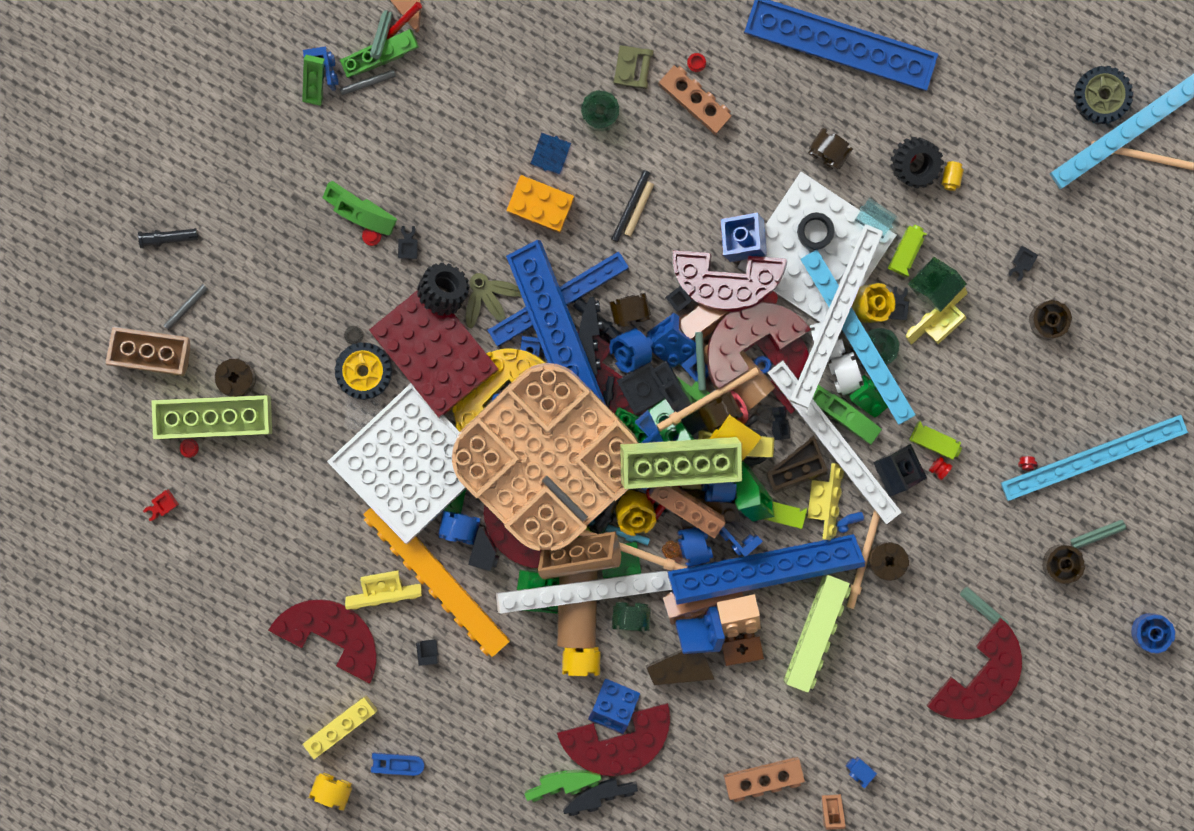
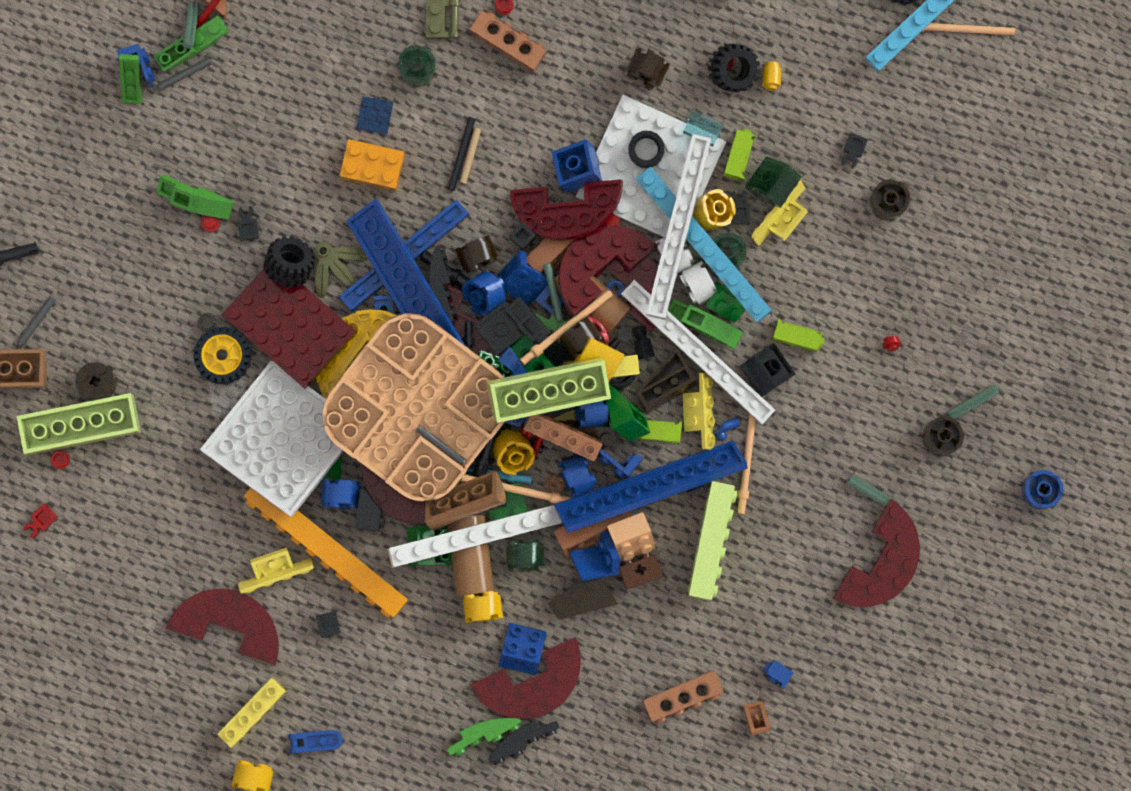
camera: 20 degrees left, 5 degrees down
dark brown brick [868,541,909,581] -> none
red wheel [928,456,953,480] -> none
medium azure plate [1000,415,1188,501] -> none

